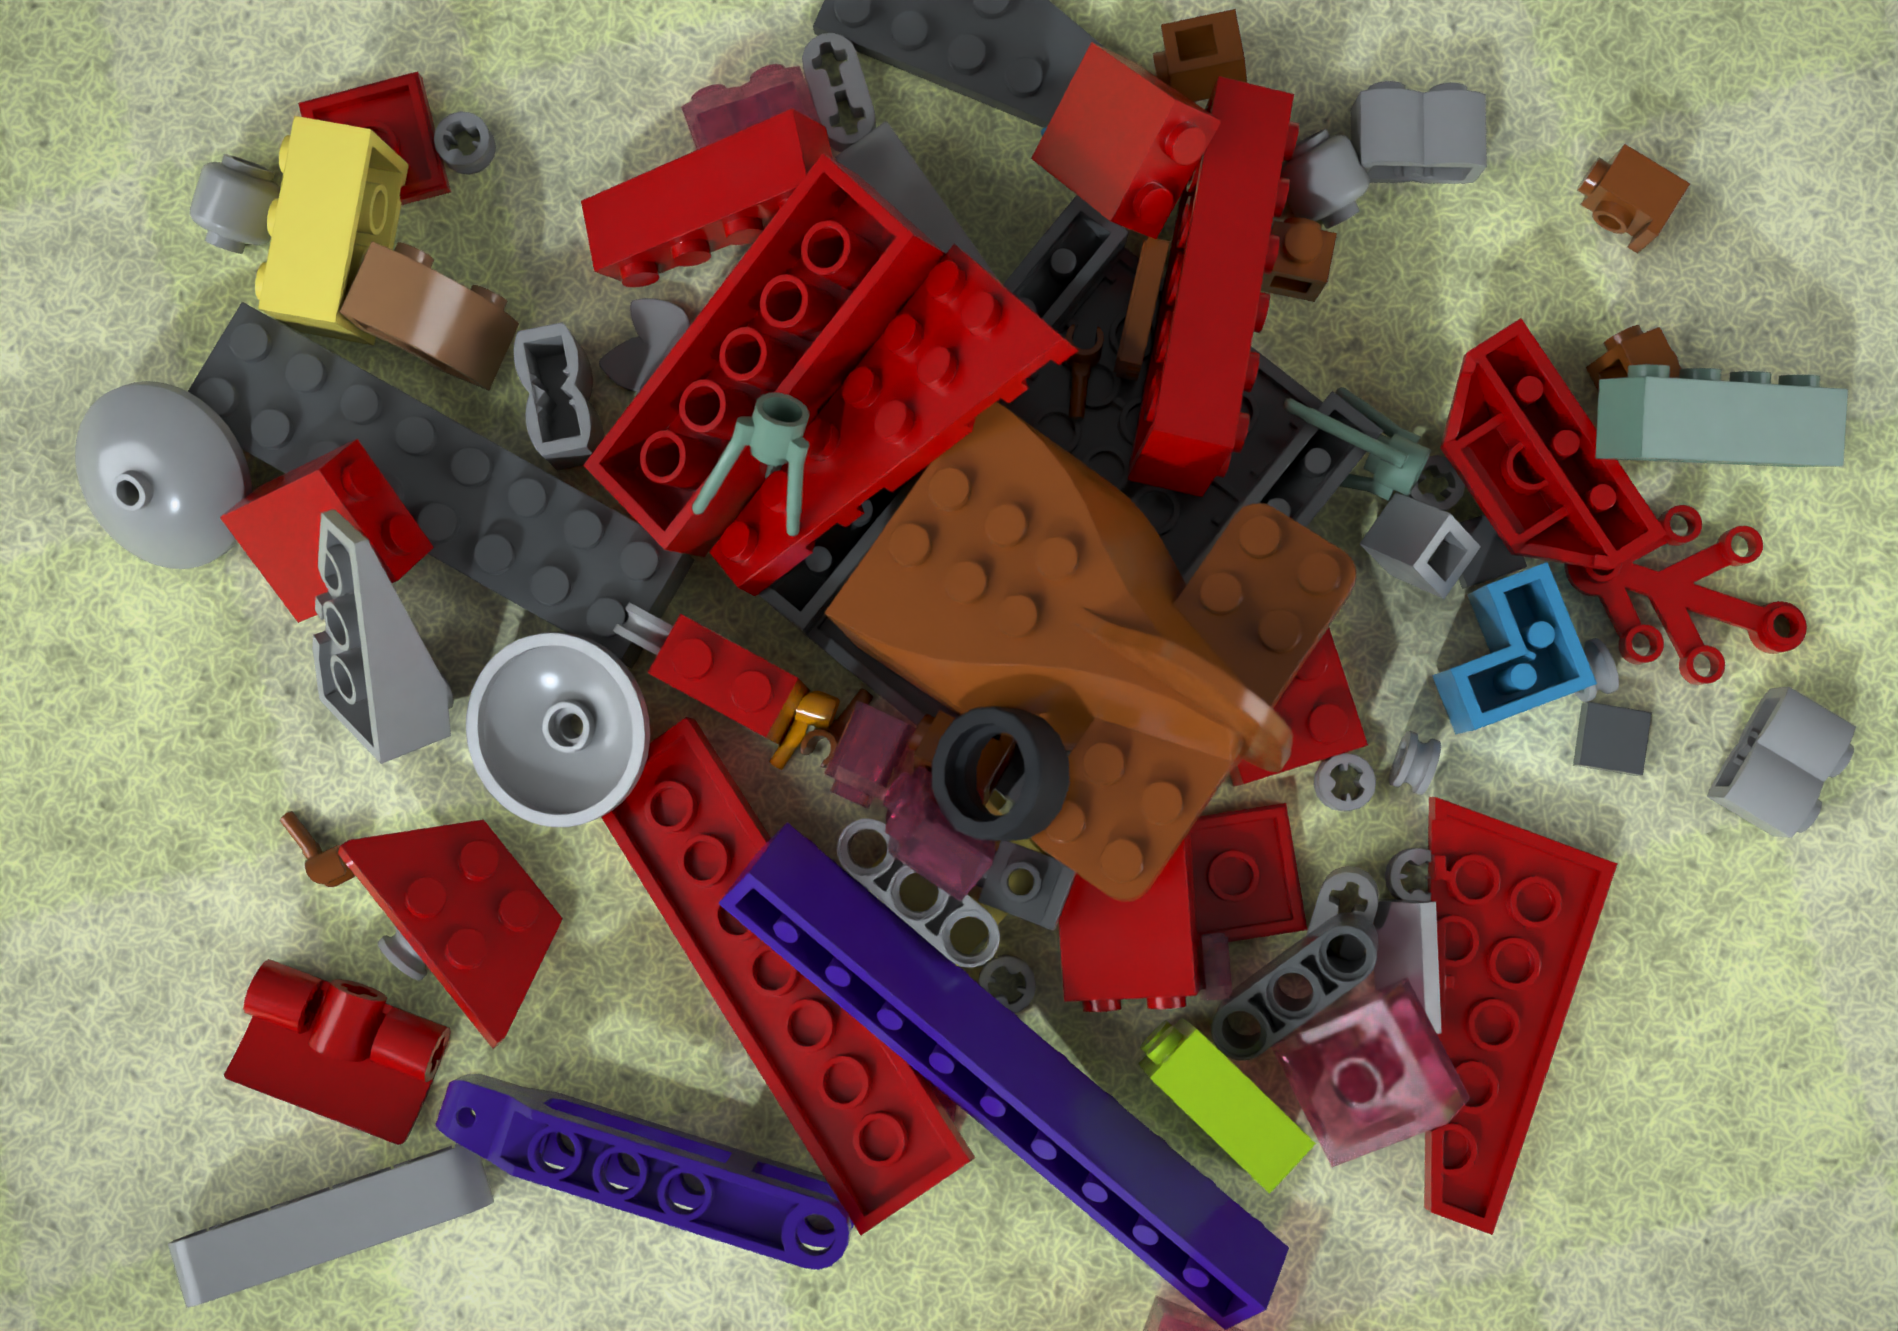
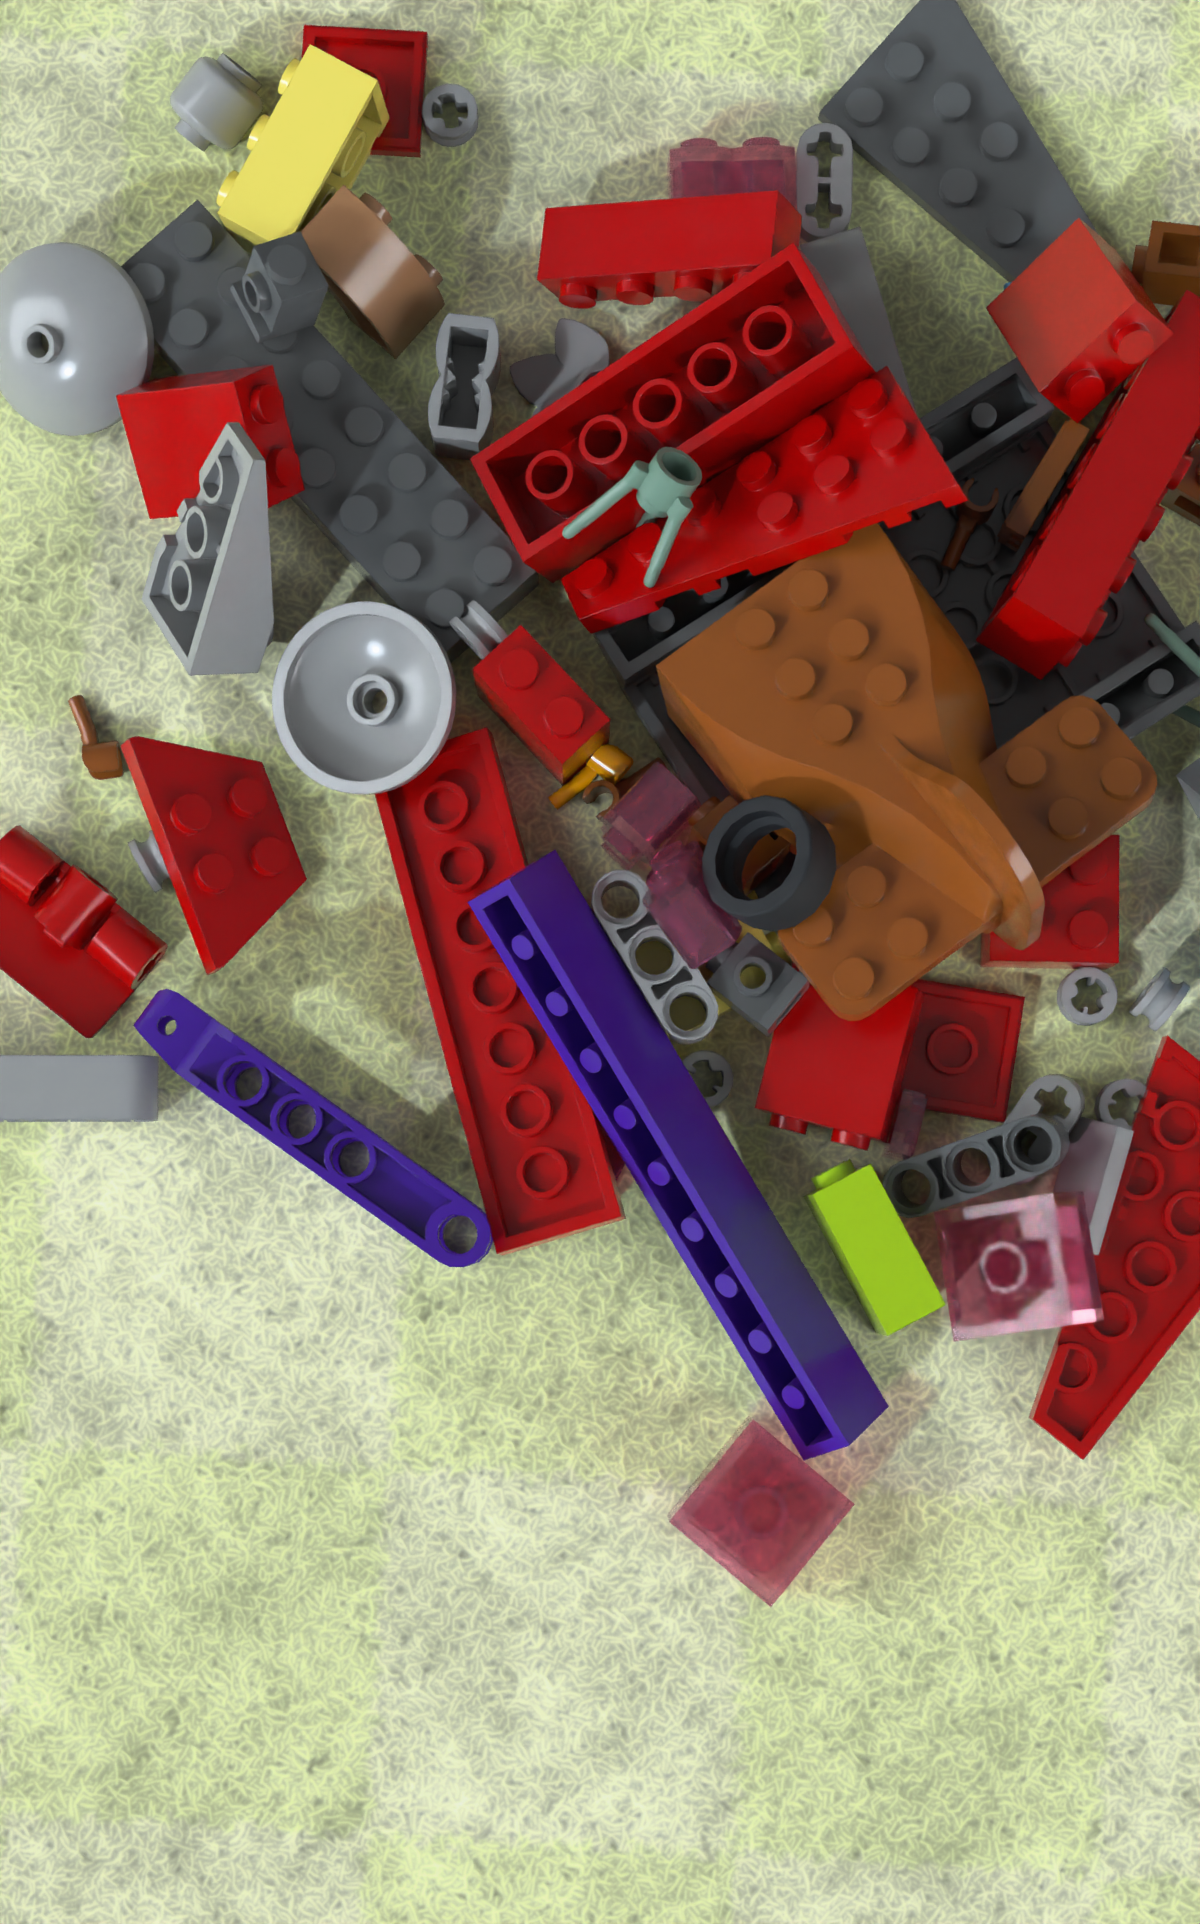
camera: 10 degrees right, 0 degrees up
none -> dark grey brick [230,231,328,343]

